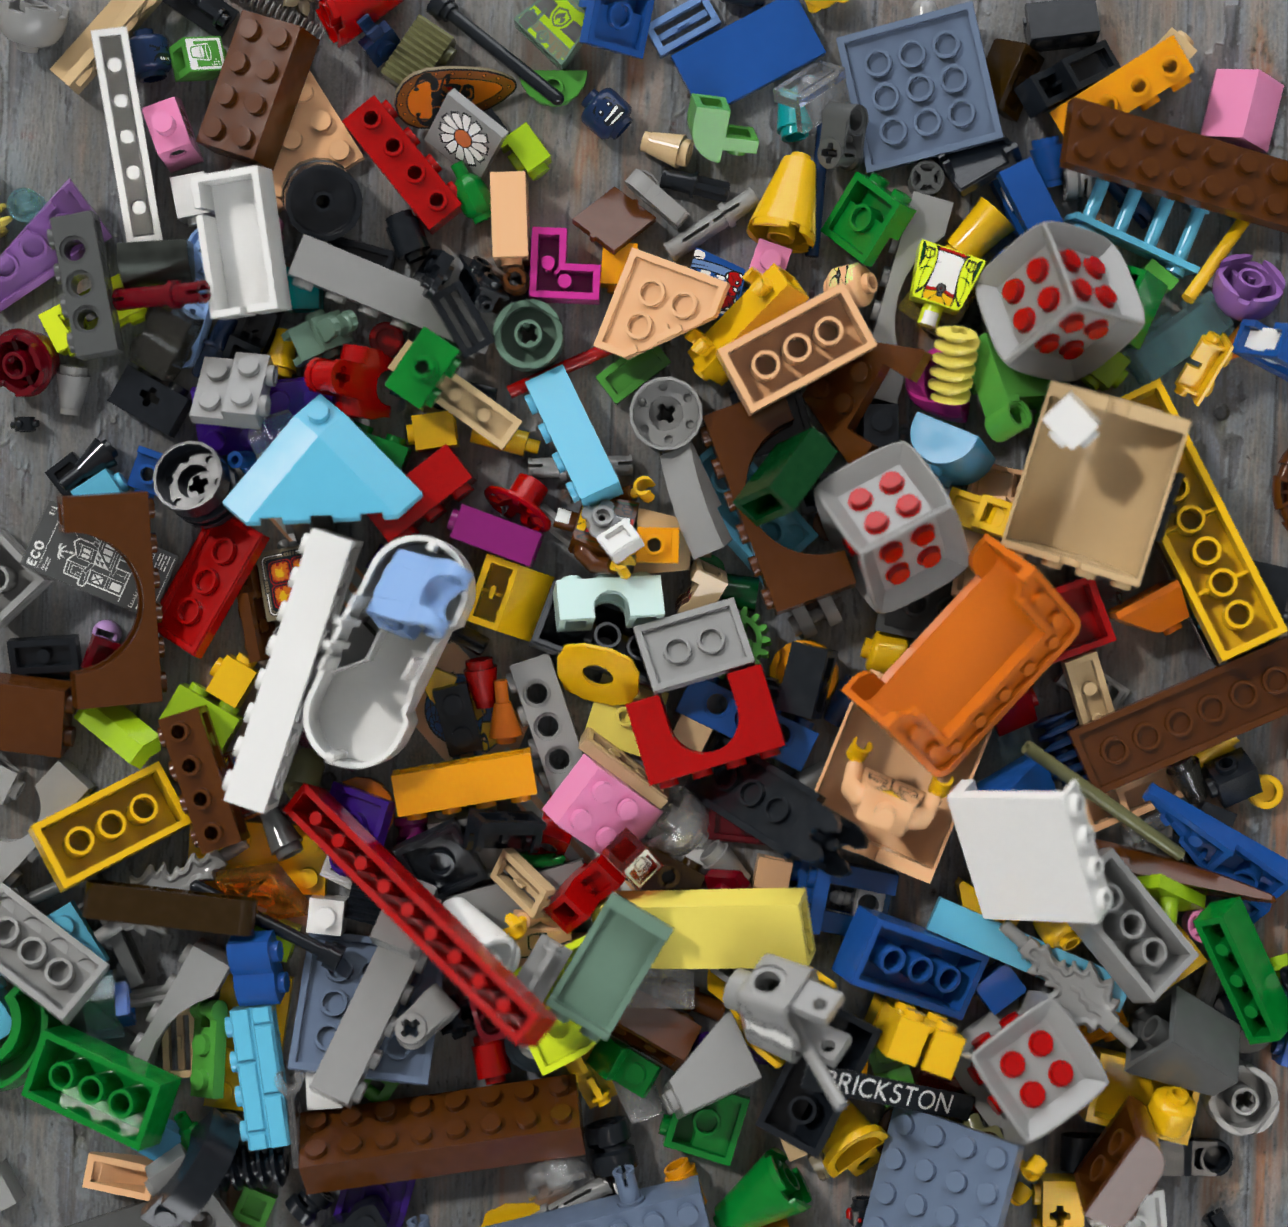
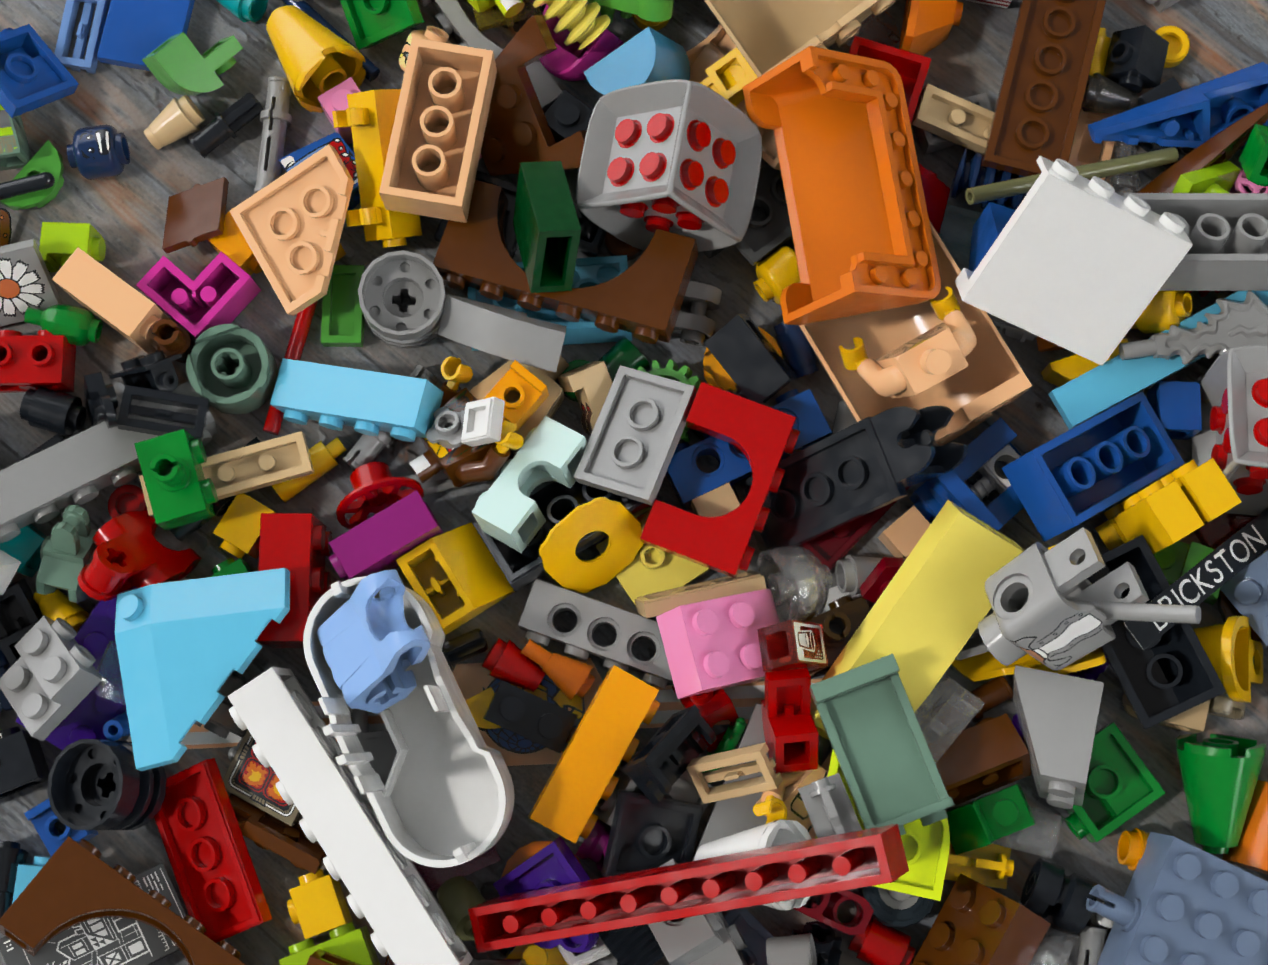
camera: 45 degrees left, 10 degrees down
light grey piece [624,168,690,230] -> none

